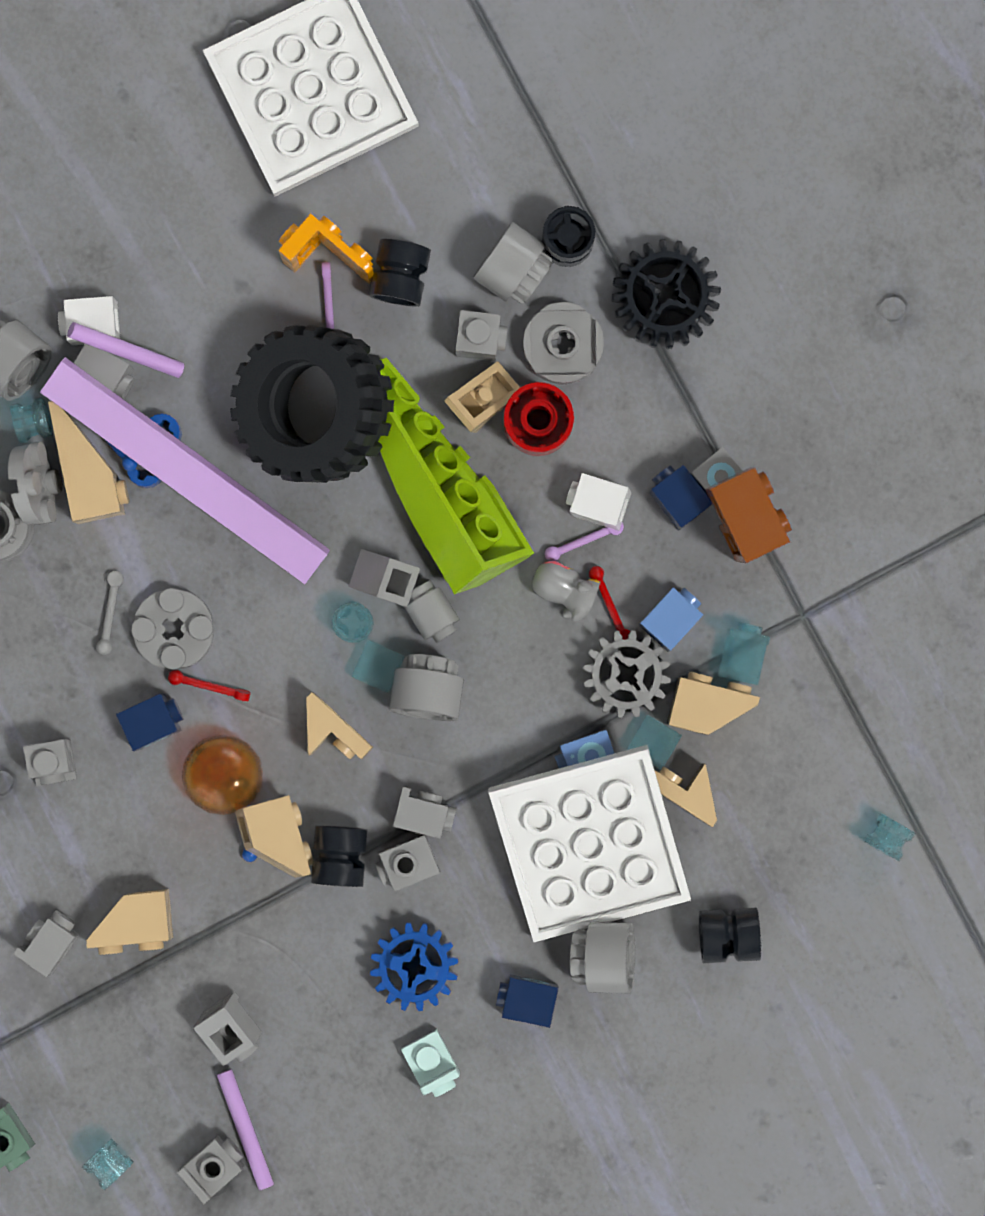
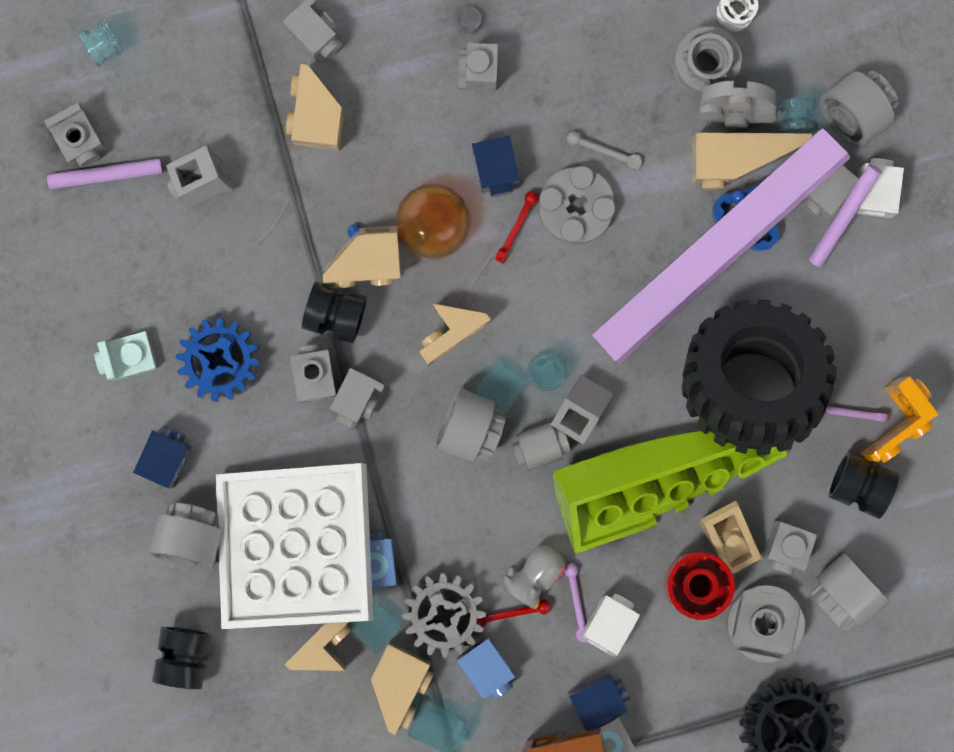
camera: 105 degrees right, 0 degrees up
black wheel [542,206,596,267] -> none

